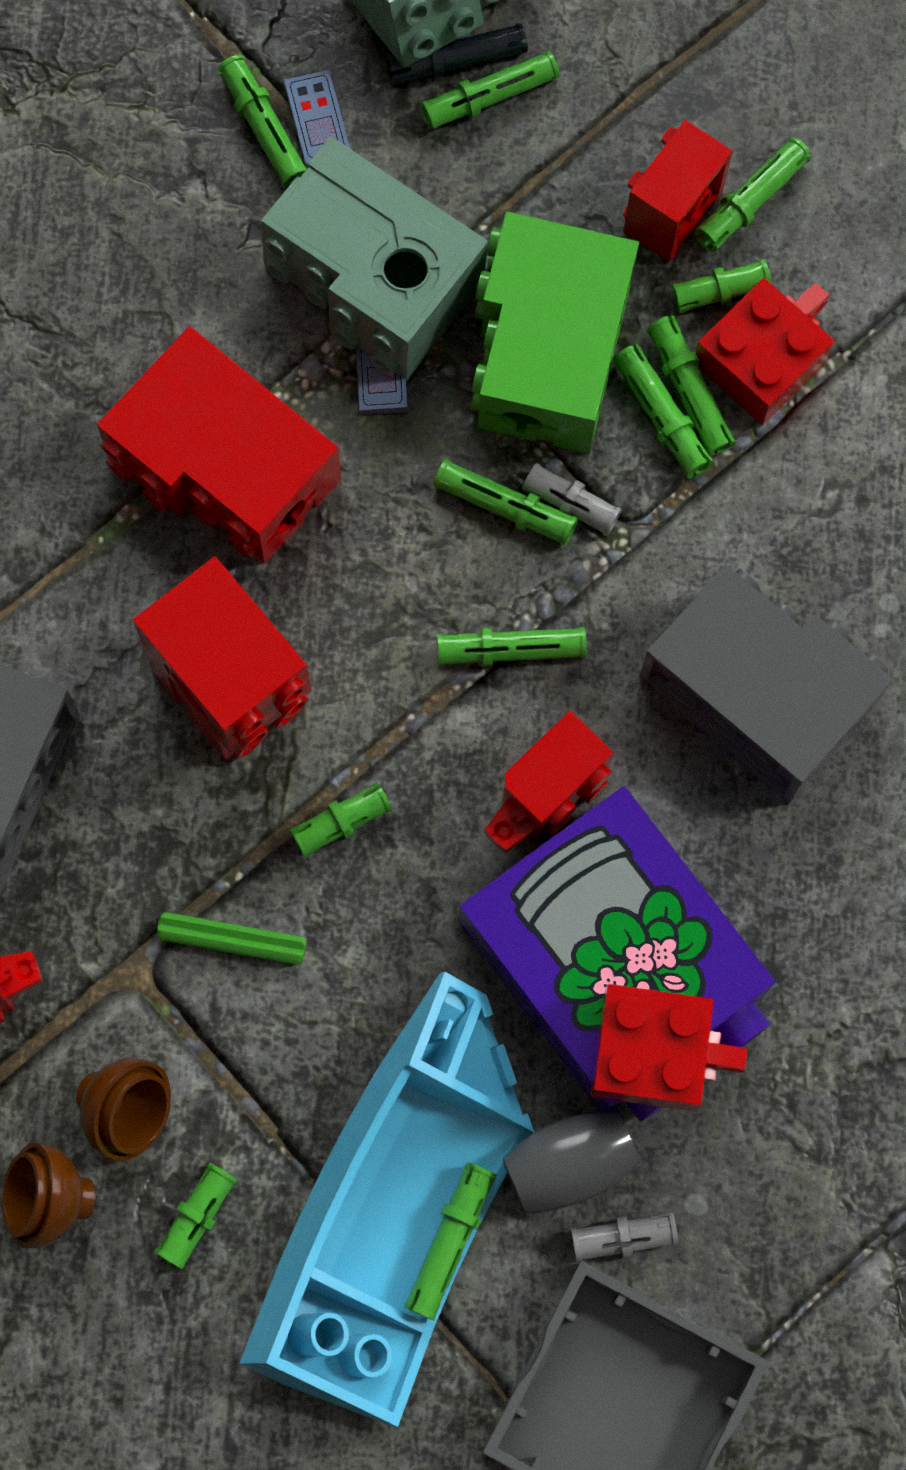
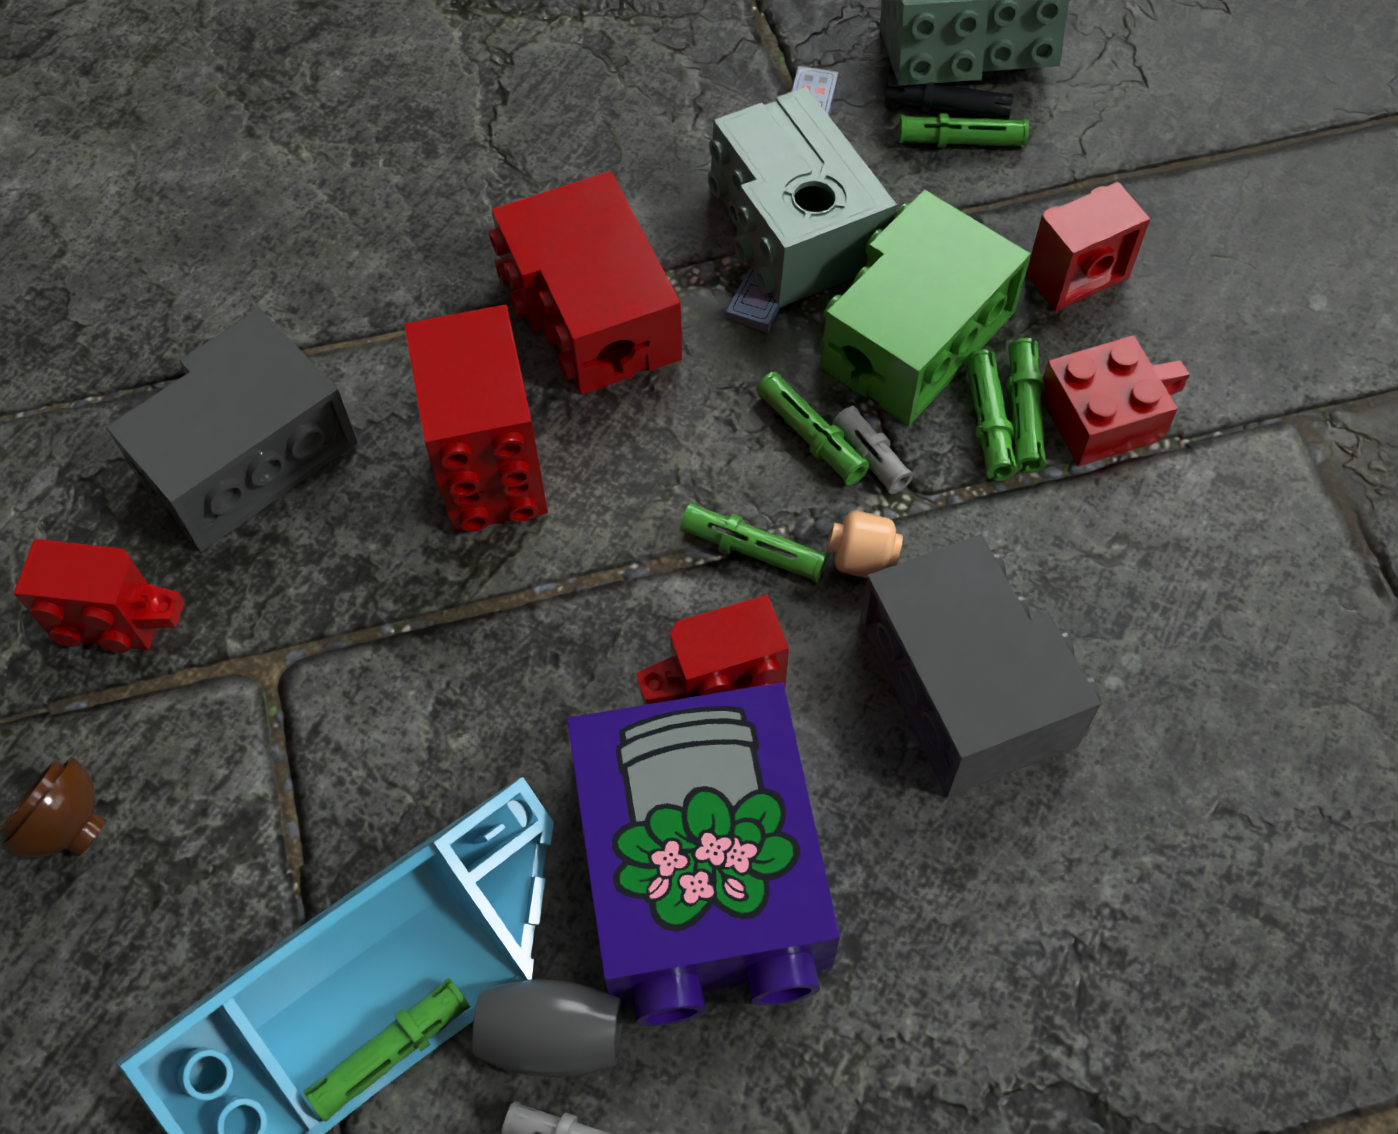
camera: 30 degrees right, 15 degrees down
reddish brown piece [76,1058,171,1161] -> none
bright green pin [154,1162,238,1269] -> none
bright green axle [157,912,307,965] -> none
bright green pin [217,54,308,189] -> none
bright green pin [289,782,392,858] -> none
red hinge [590,984,748,1111] -> none
bright green pin [671,259,771,314] -> none
bright green pin [694,137,812,252] -> none
none -> light nougat head [826,510,903,579]

